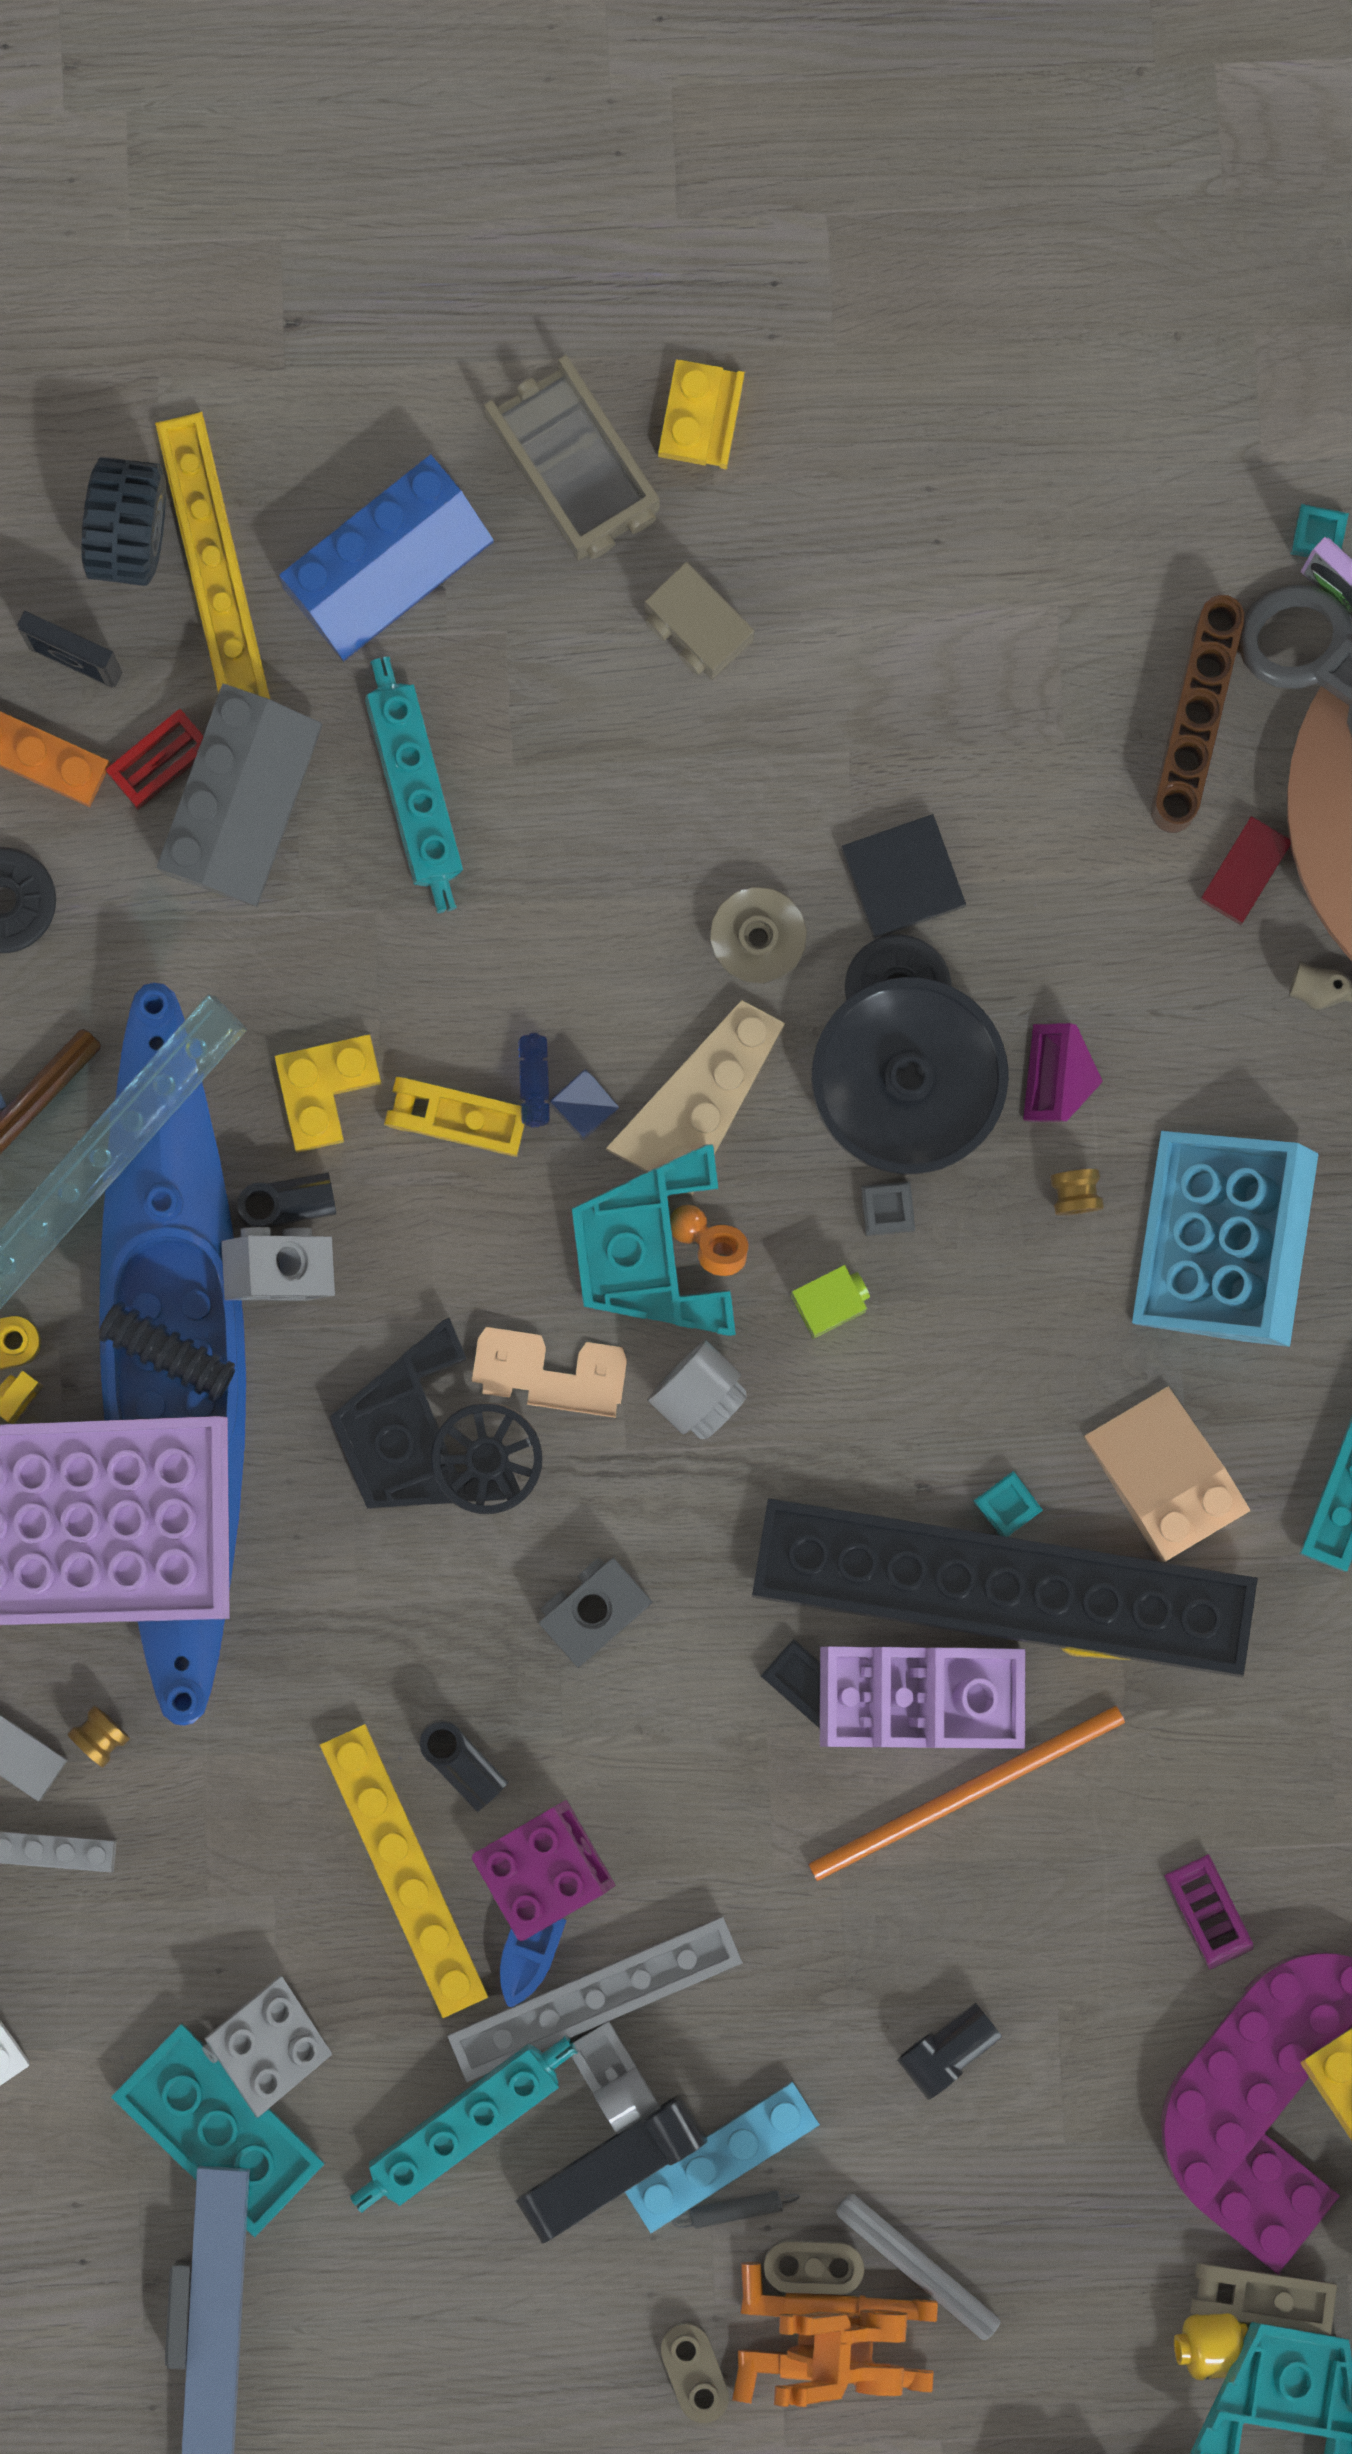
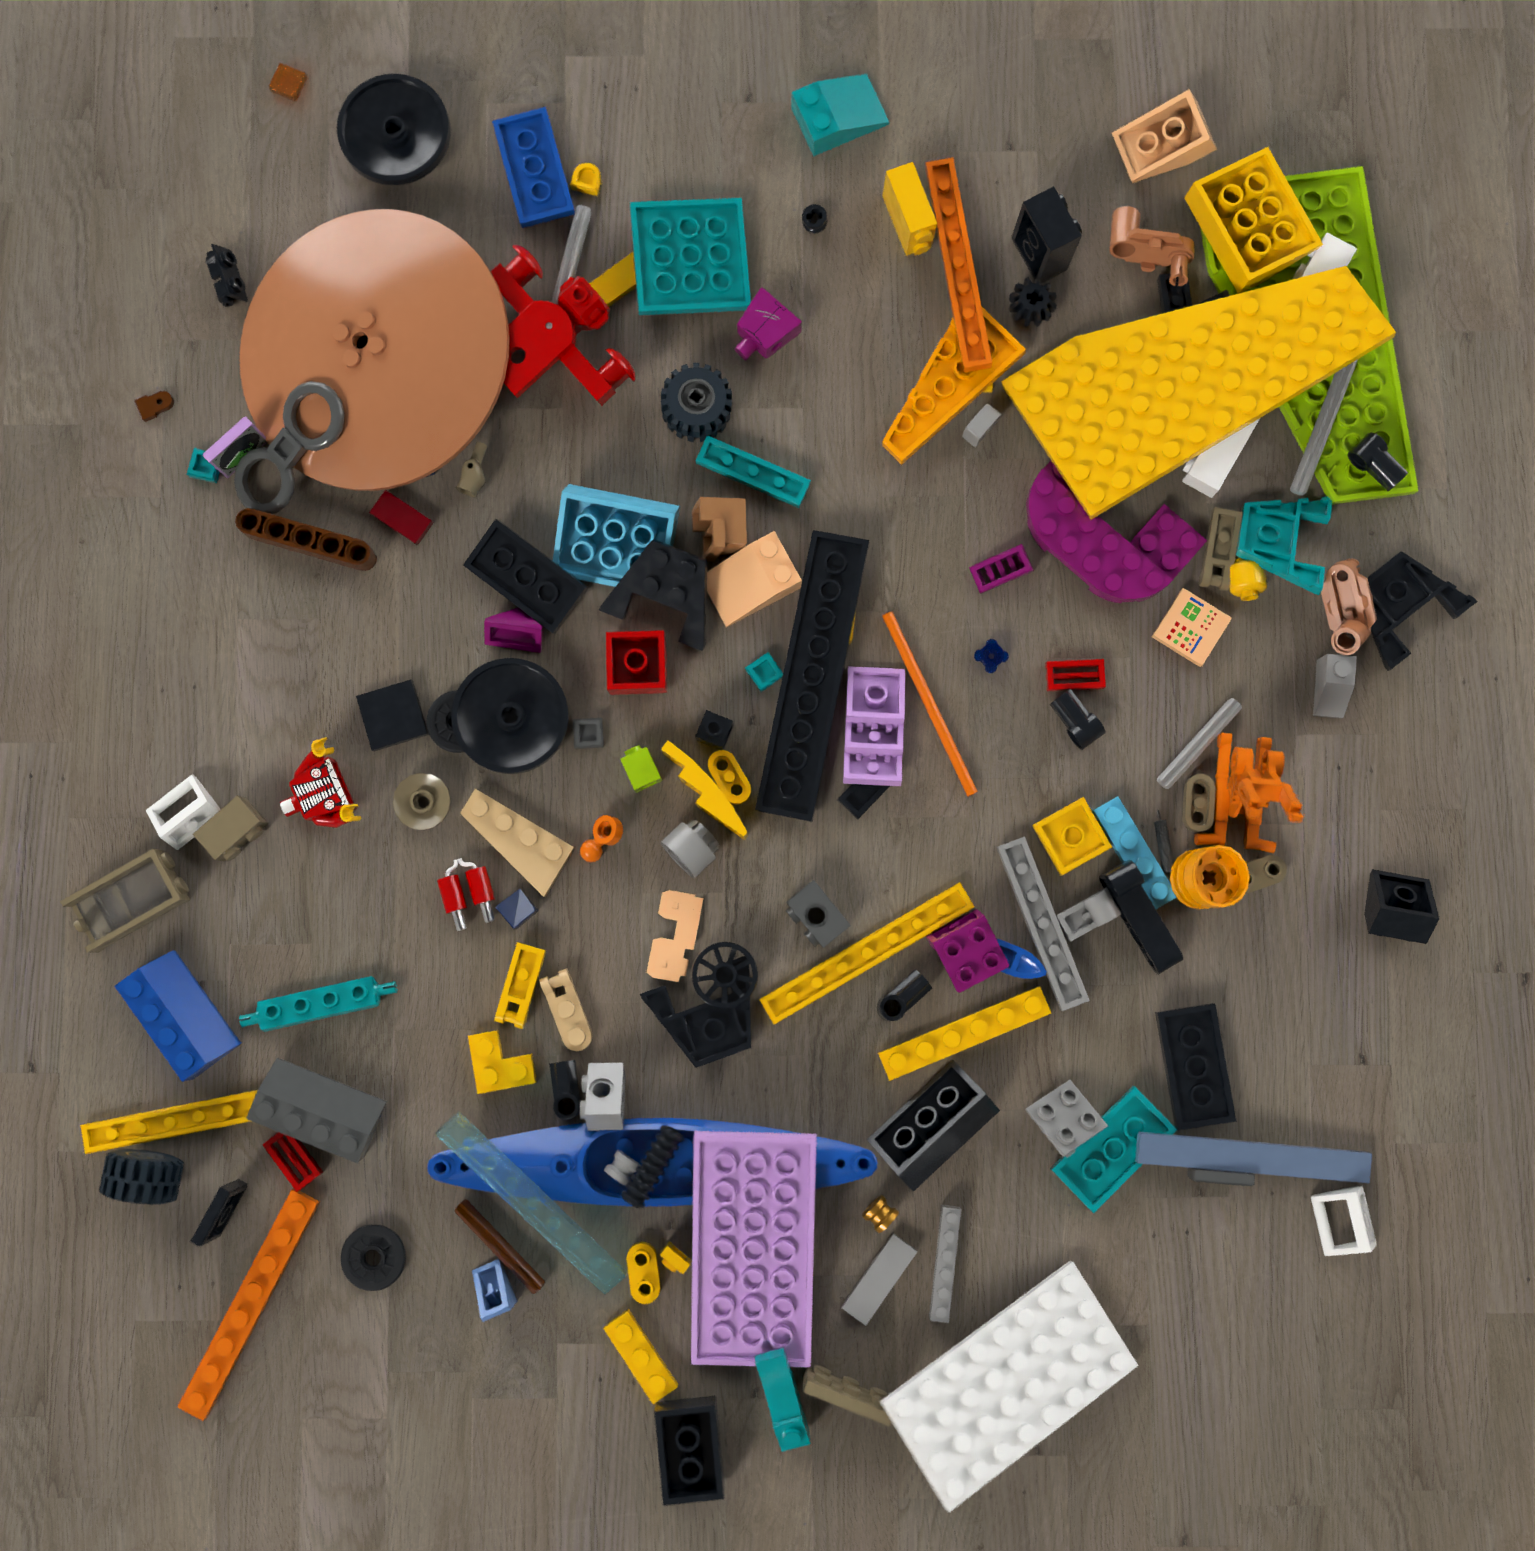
camera: 80 degrees left, 0 degrees up
teal plate [350,2035,578,2213] -> none
clear blue axle [518,1033,550,1128] -> none
teal wing [572,1144,736,1336] -> none
yellow plate [658,359,745,469] -> none
pearl gold wheel [1050,1169,1104,1216] -> none
none -> white tile [146,774,221,850]
none -> torso [280,737,361,828]
none -> red piece [437,858,495,931]
none -> black plate [463,519,588,634]
none -> tan plate [539,968,593,1051]
none -> black wing [599,539,707,651]
none -> light grey wheel [604,1150,641,1186]
none -> red brick [606,630,667,695]
none -> yellow slope [661,740,748,840]
none -> medium nougat plate [692,497,747,562]
none -> black brick [695,710,734,750]
none -> yellow plate [708,750,751,805]
none -> yellow tile [759,882,975,1025]
none -> black slope [867,1060,1000,1192]
none -> clear blue plate [974,639,1009,673]
none -> yellow plate [1032,797,1112,876]
none -> red tile [1045,659,1106,692]
none -> light nougat tile [1152,588,1232,667]
none -> black plate [1155,1003,1236,1131]
none -> light orange wheel [1170,845,1250,909]

